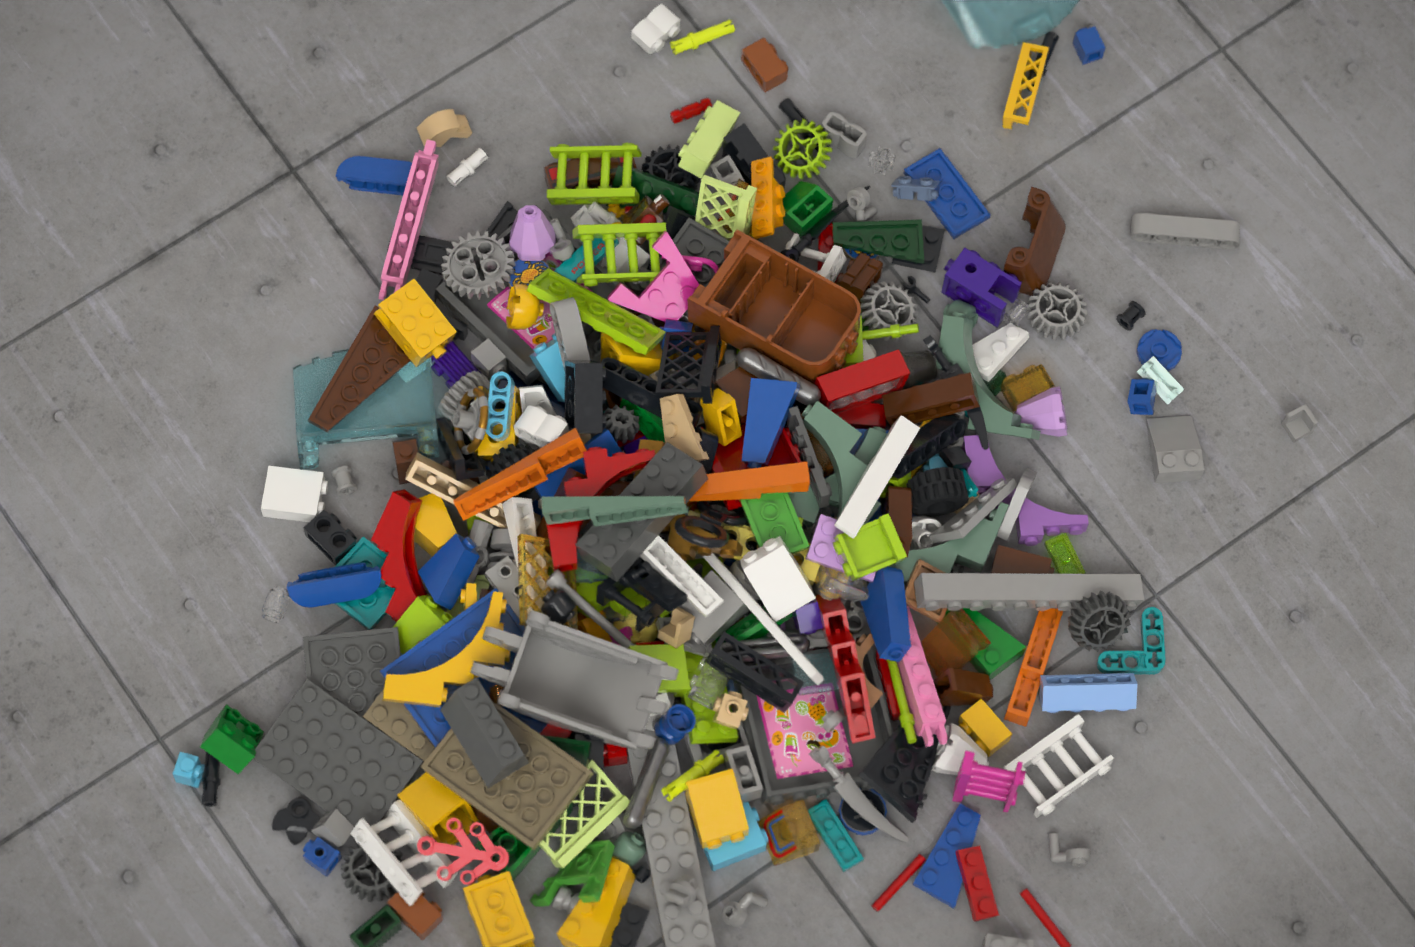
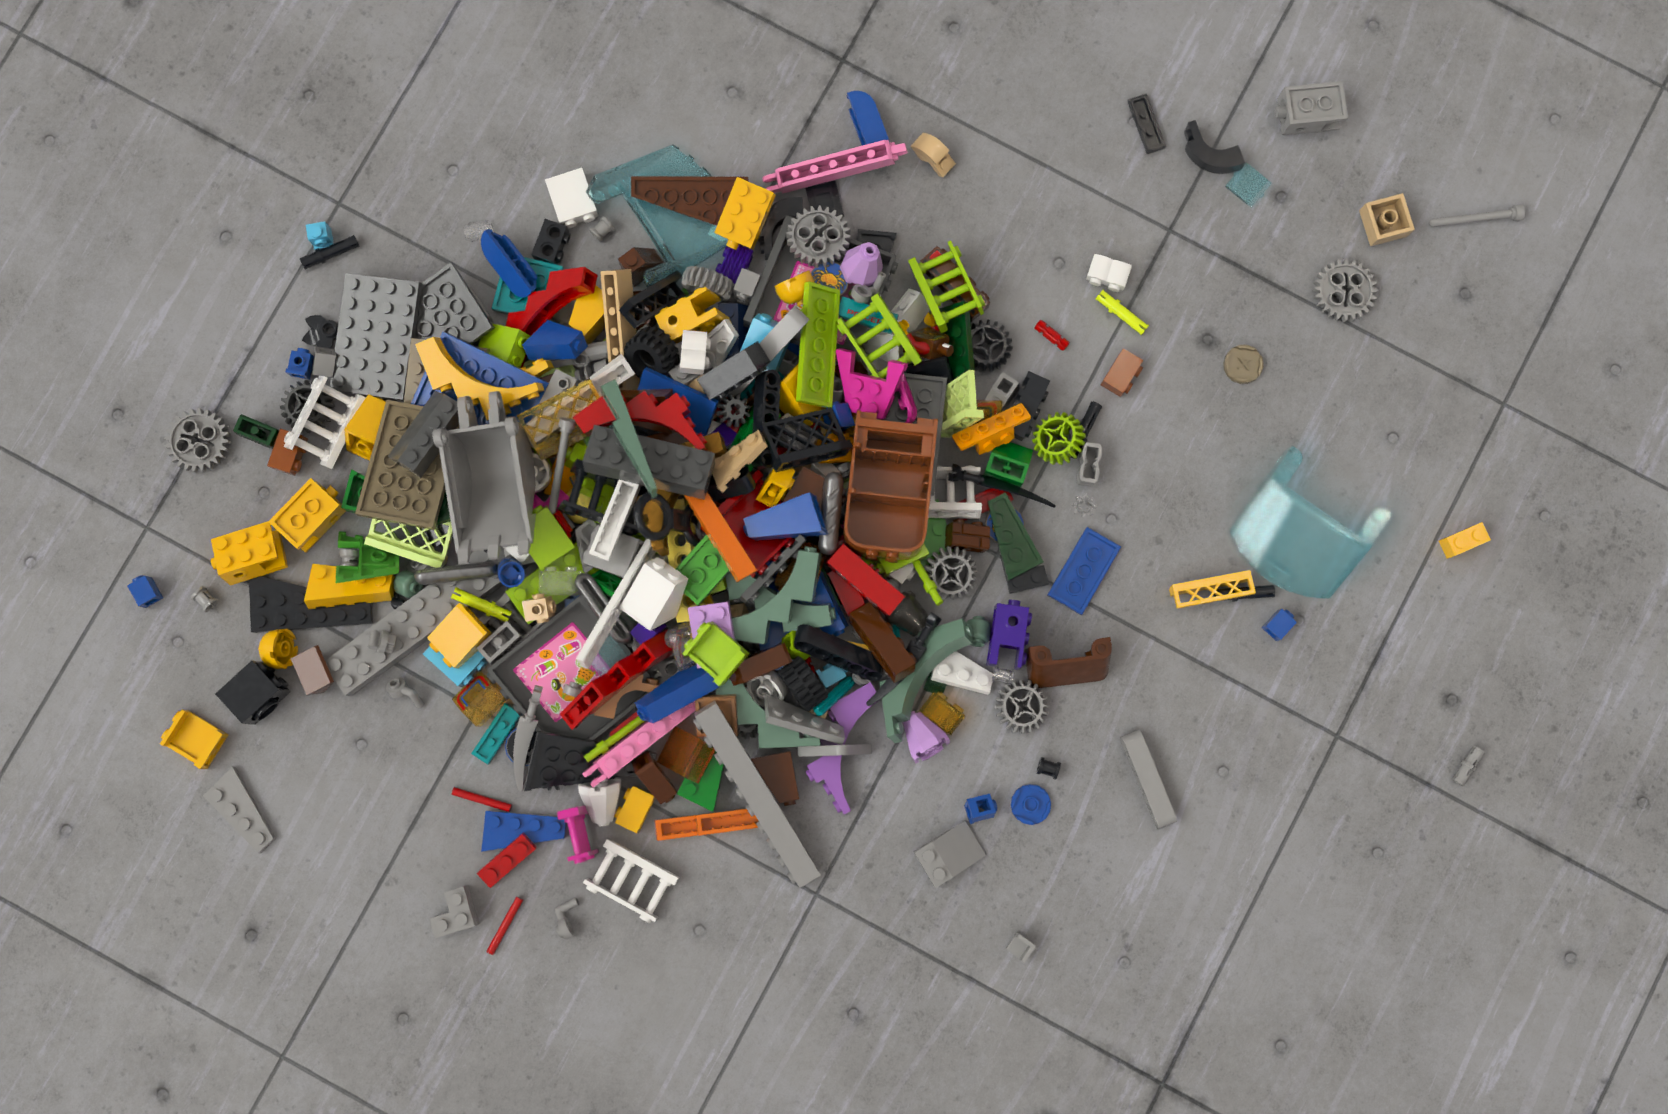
camera: 65 degrees right, 15 degrees up
green slope [200,704,264,774] -> none
coral plant [417,818,509,886] -> none
white pin [446,148,488,187] -> none
light grey piece [452,387,489,455] -> none
orange slope [453,428,587,521] -> none
medium azure beam [486,371,515,442] -> none
black head [541,590,576,625] -> none
white pin [587,202,622,224] -> none
black plate [626,561,687,613] -> none
tan panel [657,607,695,648] -> none
yellowish green brick [678,100,741,179] -> none
black fence [704,632,804,713] -> none
white slope [834,415,920,538] -> none
light grey plate [847,187,877,221] -> none
sand blue hinge [891,176,940,201] -> none
black hand [903,276,930,304] -> none
black tile [939,446,972,469] -> none
light blue brick [1039,673,1137,713] -> none
clear neon green plate [1044,533,1086,574] -> none
dark grey gear [1068,590,1131,652] -> none
teal beam [1096,607,1166,674] -> none
light aqua hinge [1137,356,1184,405] -> none

